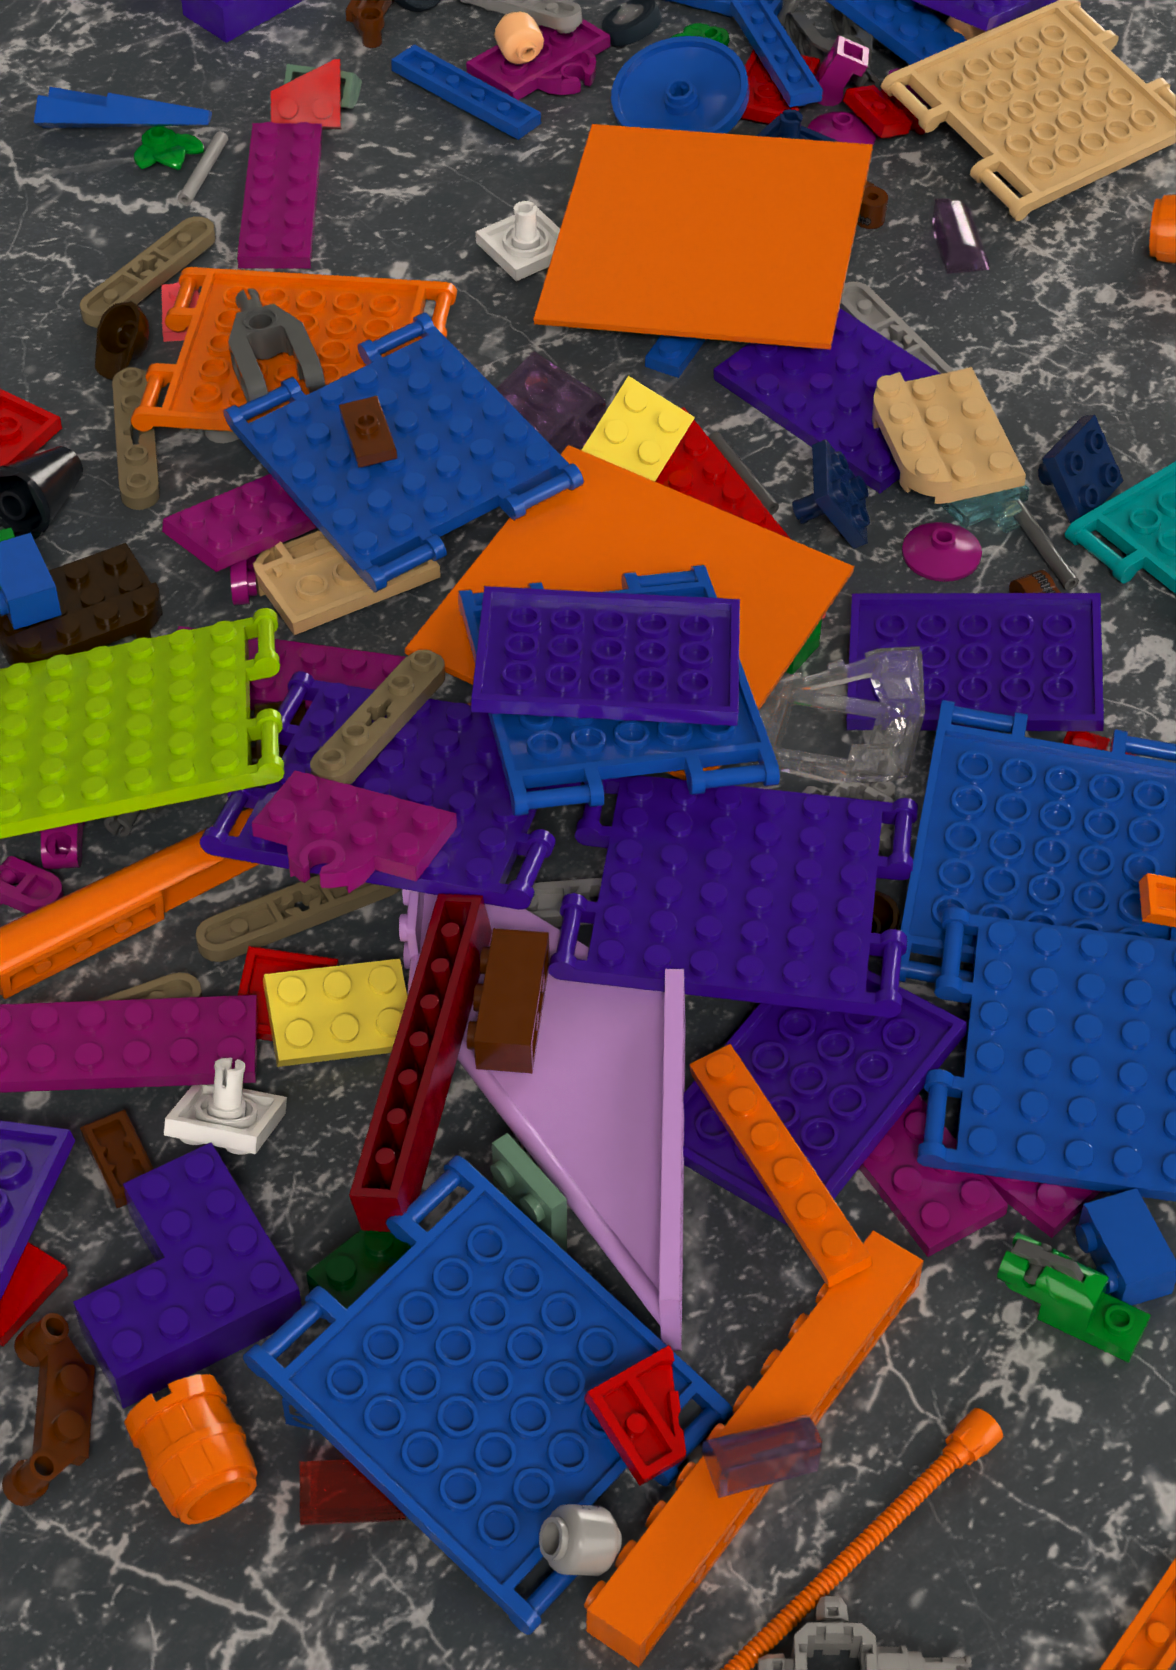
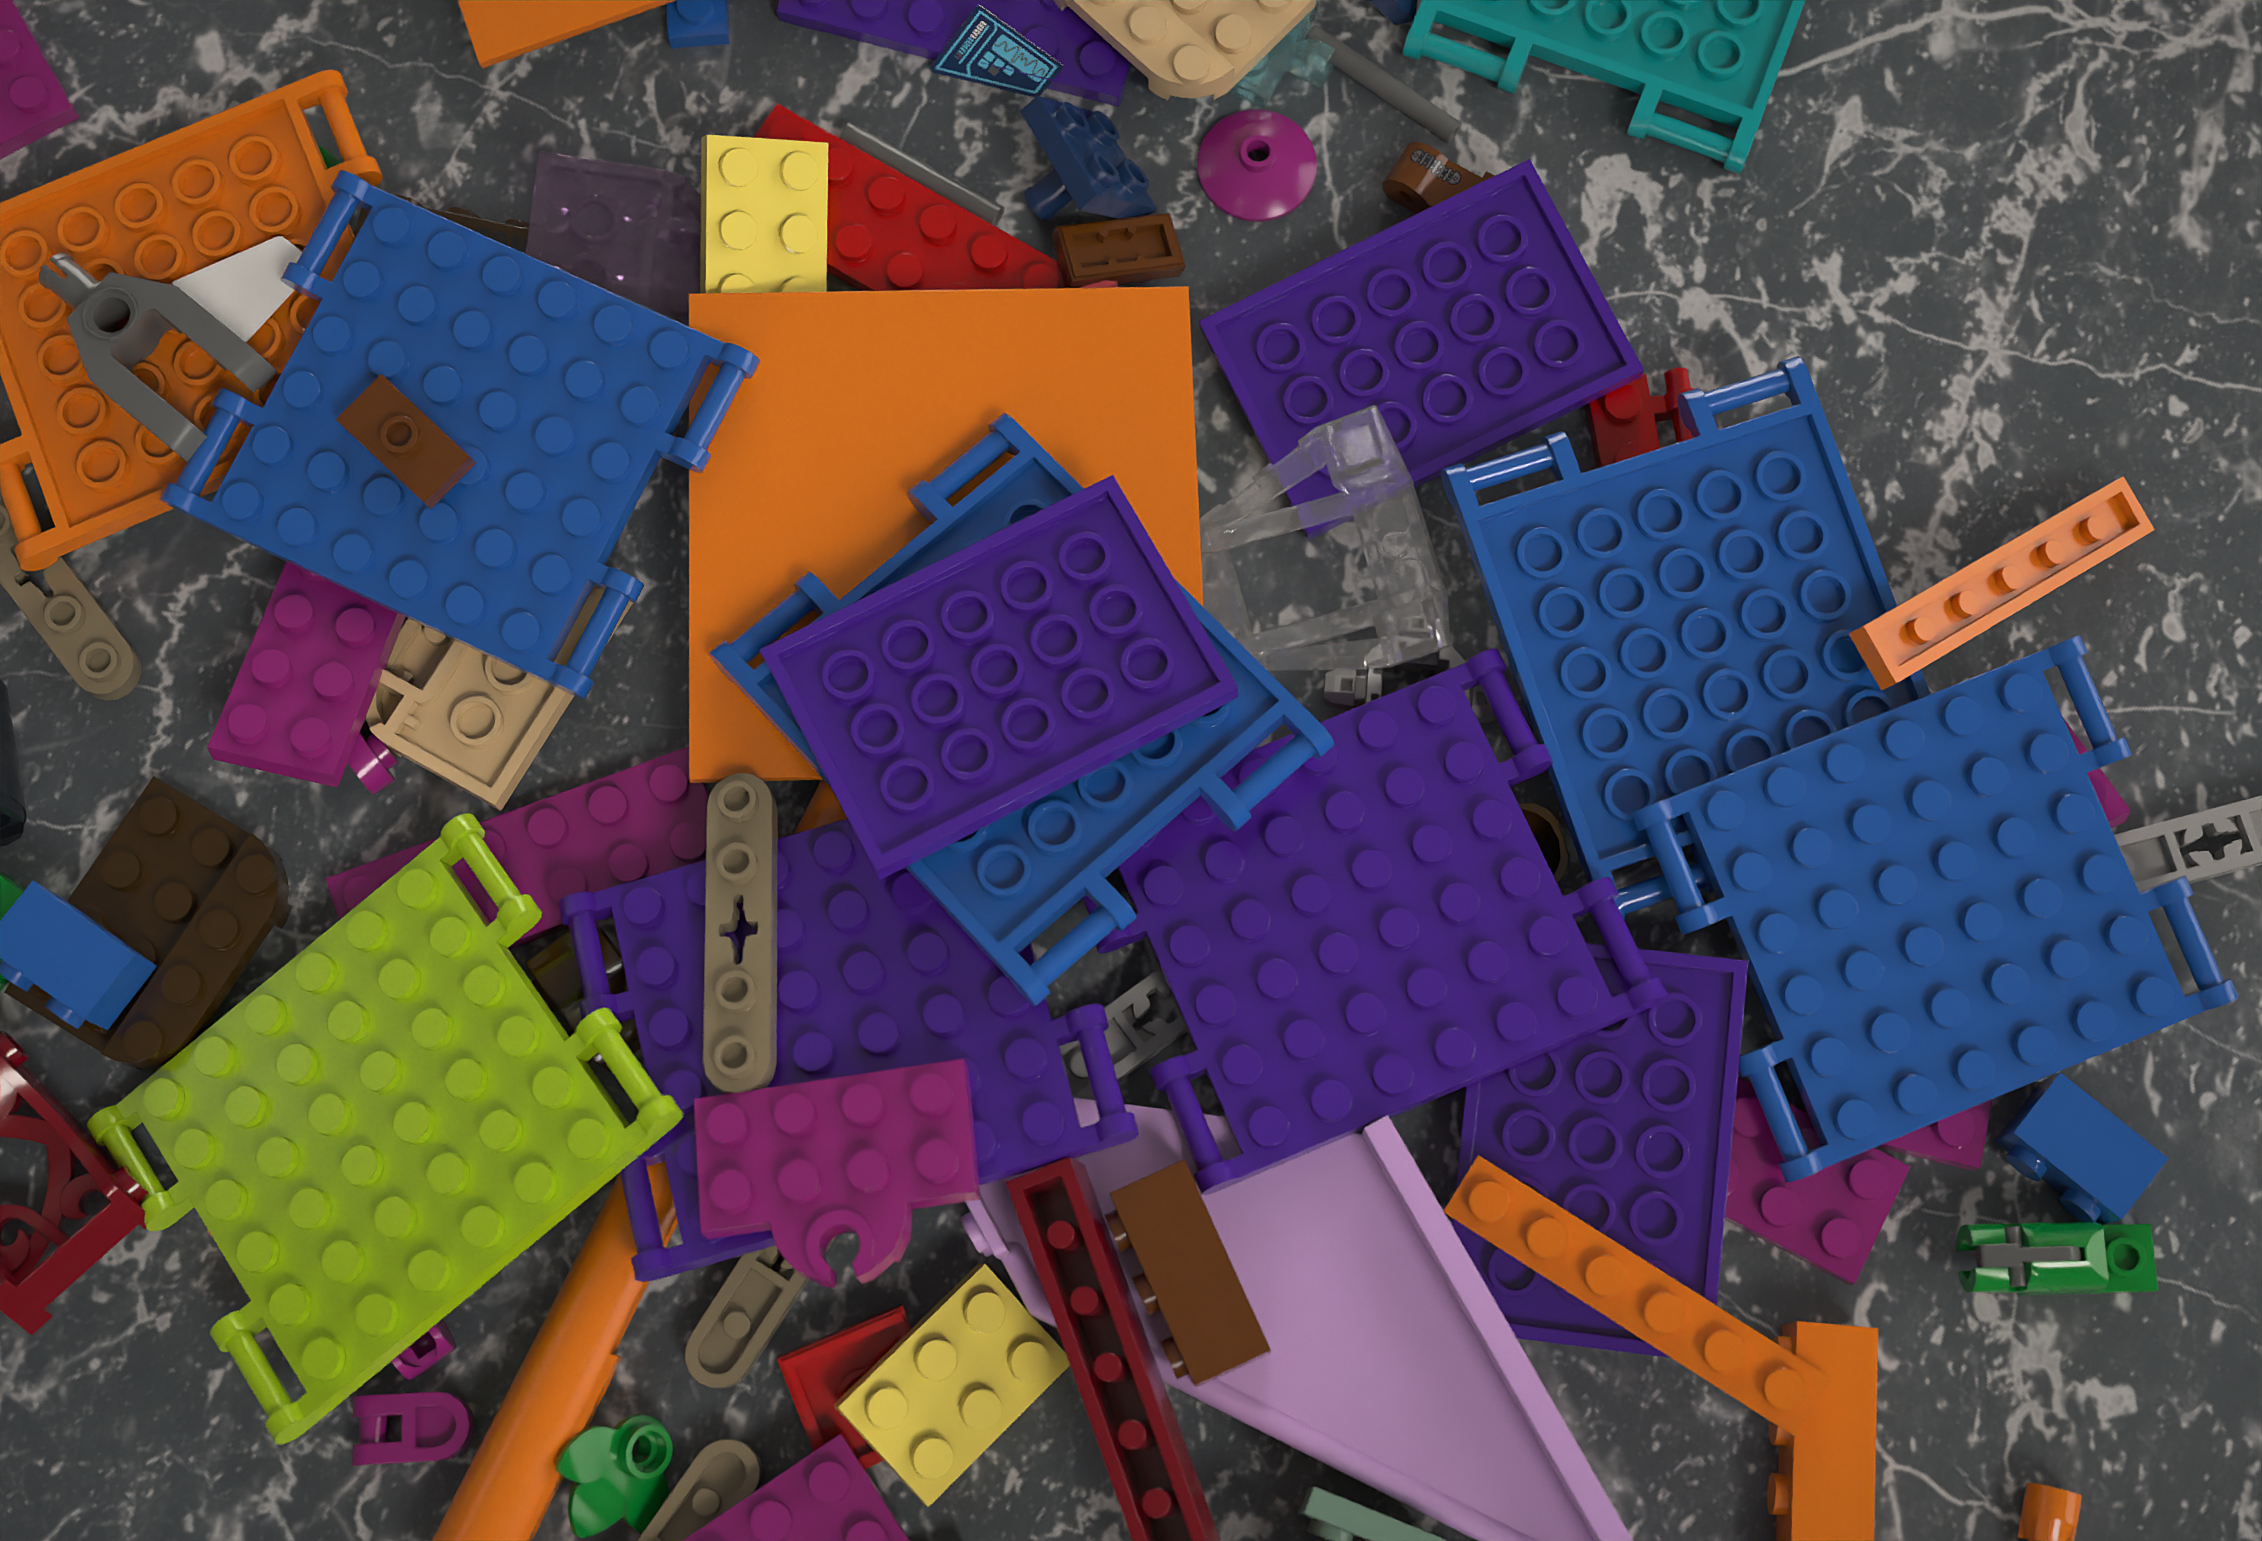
camera: 30 degrees left, 25 degrees up
none -> white sticker [172,236,302,342]
none -> green plate [555,1414,672,1538]
none -> dark blue sticker [930,5,1063,98]
none -> reddish brown plate [1052,213,1186,288]

